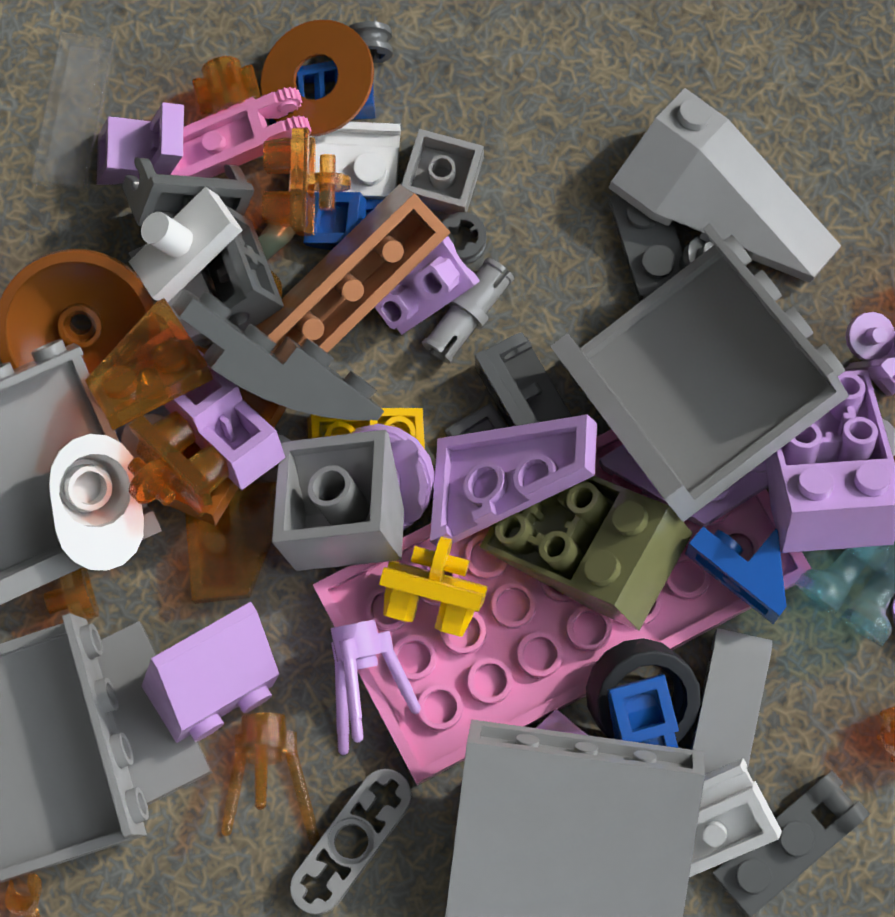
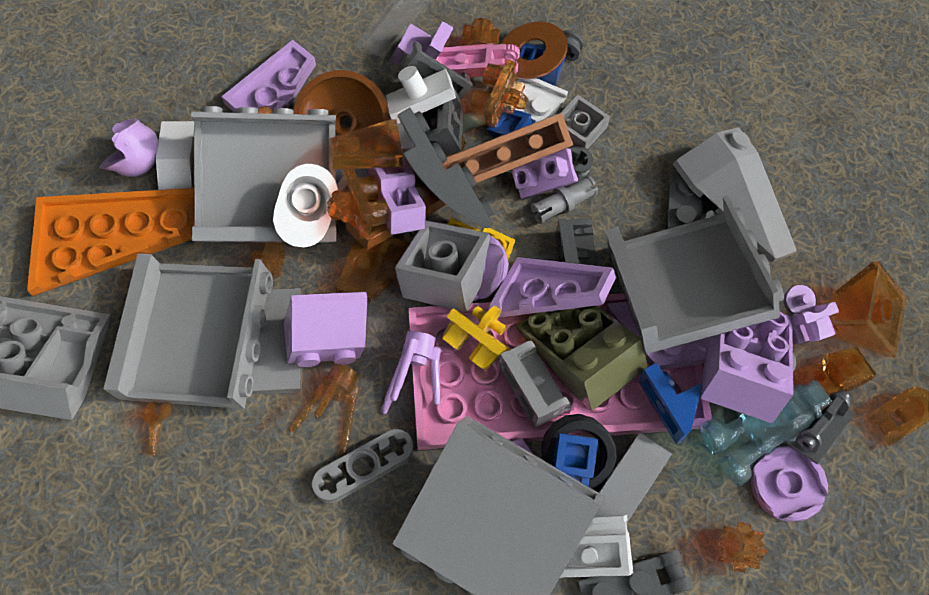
camera: 15 degrees right, 10 degrees down
none -> light grey hinge [499,340,571,428]

